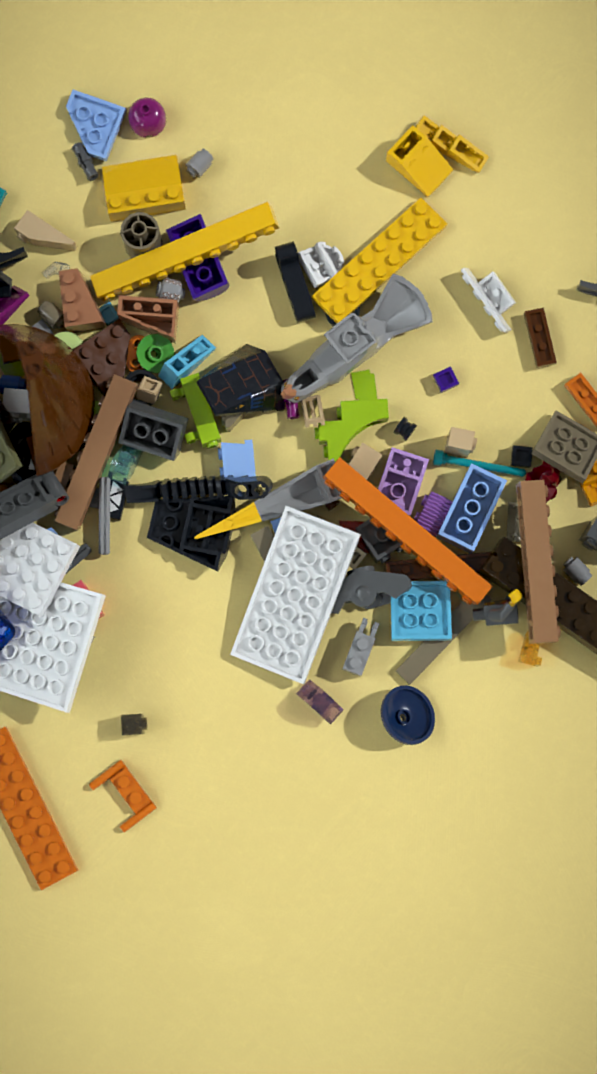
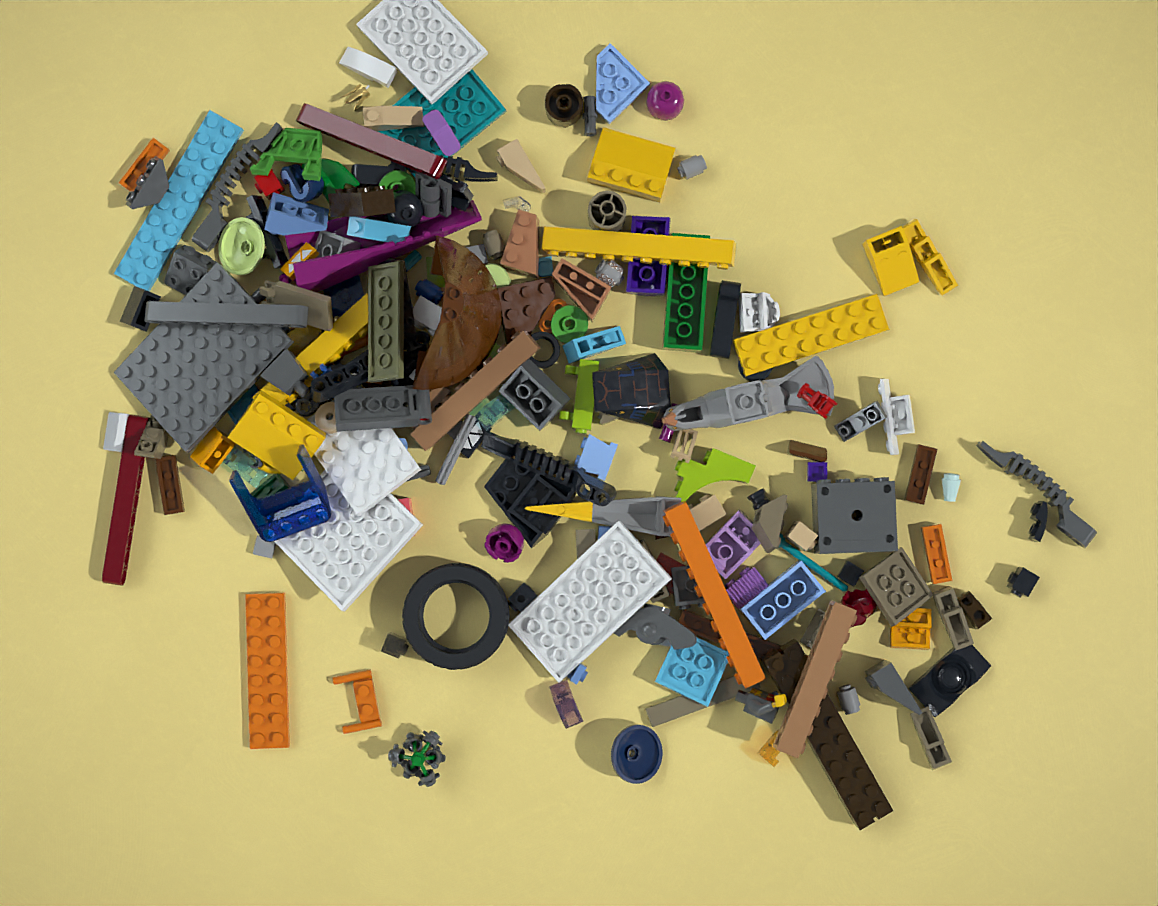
camera: 30 degrees right, 5 degrees up
tan slope [136,376,163,404] -> none
light grey hinge [342,618,379,677] -> none
lime sticker [351,370,377,400] -> none
none -> dark grey plant [388,730,446,787]
none -> black tyre [402,563,510,670]
none -> magenta cylinder [485,523,524,563]
none -> black brick [508,582,538,612]
none -> dark brown brick [545,84,583,128]
none -> medium blue bracket [567,663,588,684]
none -> green brick [663,233,710,353]
none -> dark tan slope [752,494,788,553]
none -> reddish brown slope [787,440,827,462]
none -> red connector [797,383,838,419]
none -> dark grey gear [811,477,898,554]
none -> dark grey slope [834,401,887,442]
none -> light aqua cone [942,473,961,502]

